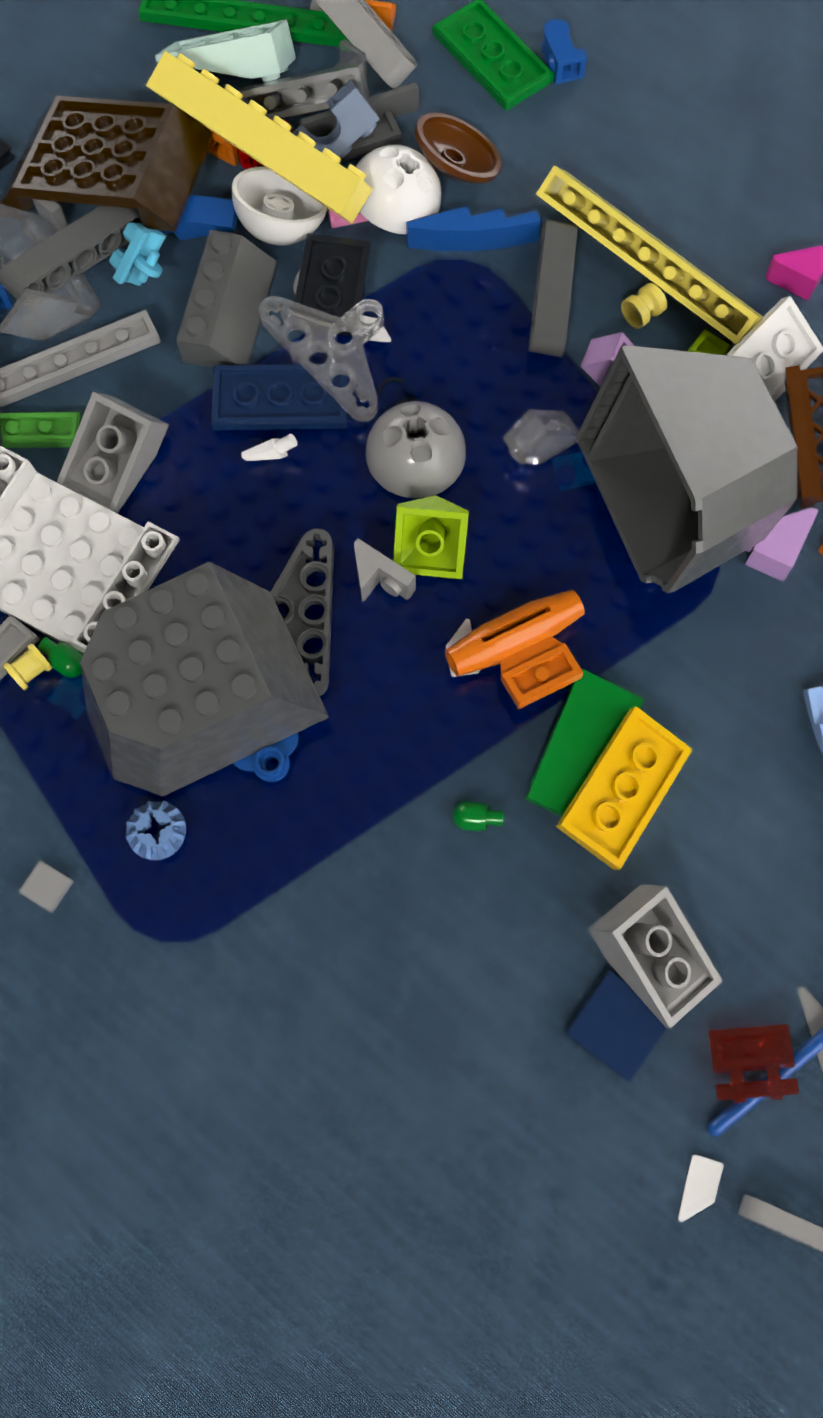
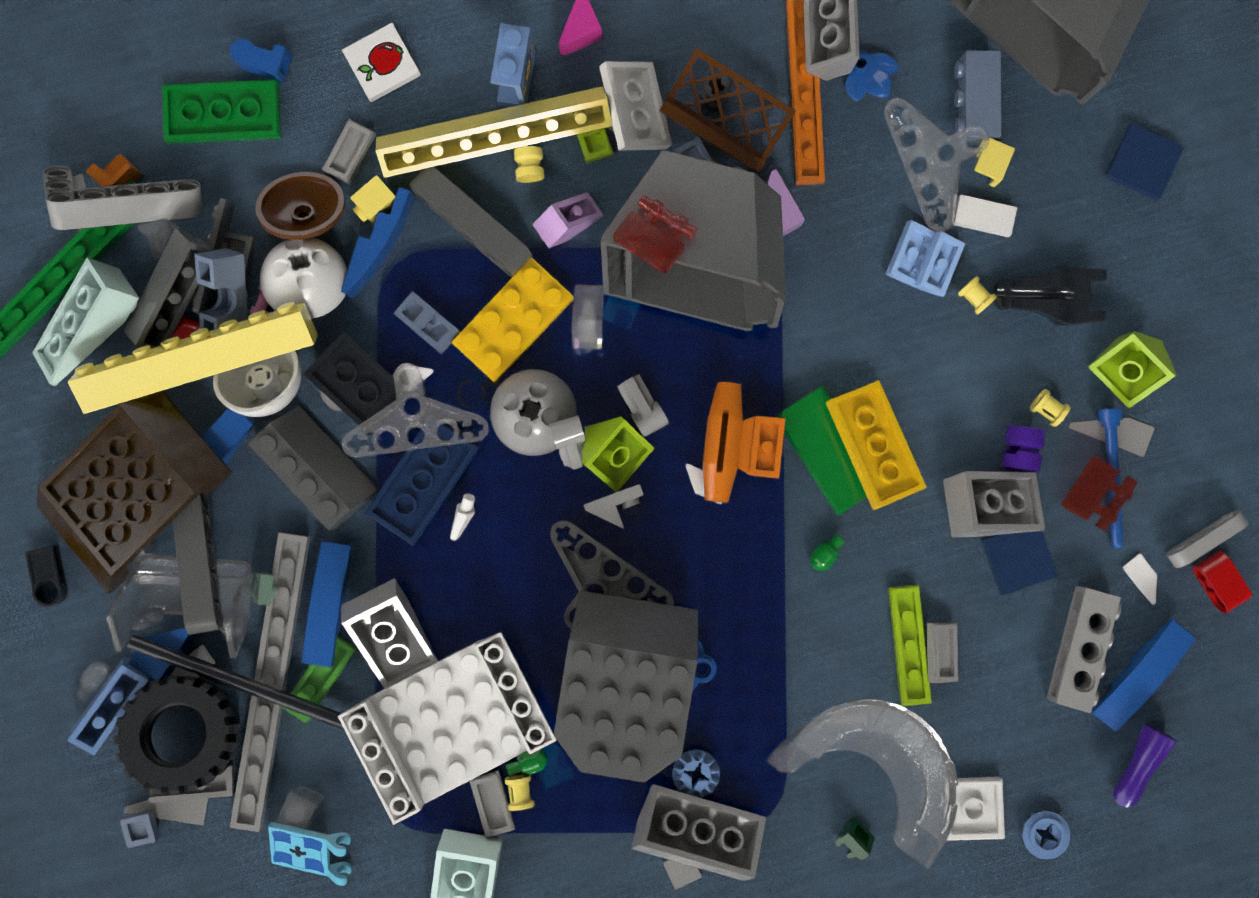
camera: 55 degrees left, 15 degrees up
medium azure hips [109,222,166,286] -> none
none -> sand green plate [250,572,277,605]
none -> blue slope [302,540,352,667]
none -> light grey tile [322,119,376,185]
none -> white tile [342,23,421,102]
none -> light yellow brick [350,175,396,225]
none -> sand blue slope [394,291,460,354]
none -> yellow plate [451,257,575,383]
none -> medium blue panel [490,23,536,107]
none -> light grey piece [549,415,586,469]
none -> clear red plate [613,195,697,274]
none -> light grey piece [617,374,669,438]
none -> light grey slope [631,784,766,881]
none -> clear windscreen [767,699,958,869]
none -> dark green tile [835,816,875,860]
none -> lime tile [888,585,932,706]
none -> light grey tile [927,622,958,683]
none -> white tile [941,777,1005,841]
none -> dark purple wheel [1001,426,1046,472]
none -> medium blue gear [1021,810,1070,859]
none -> light yellow bush [1029,389,1071,427]
none -> light grey brick [1046,586,1121,713]
none -> blue slope [1092,618,1196,732]
none -> dark purple piece [1113,723,1178,807]
none -> red beam [1192,551,1252,614]

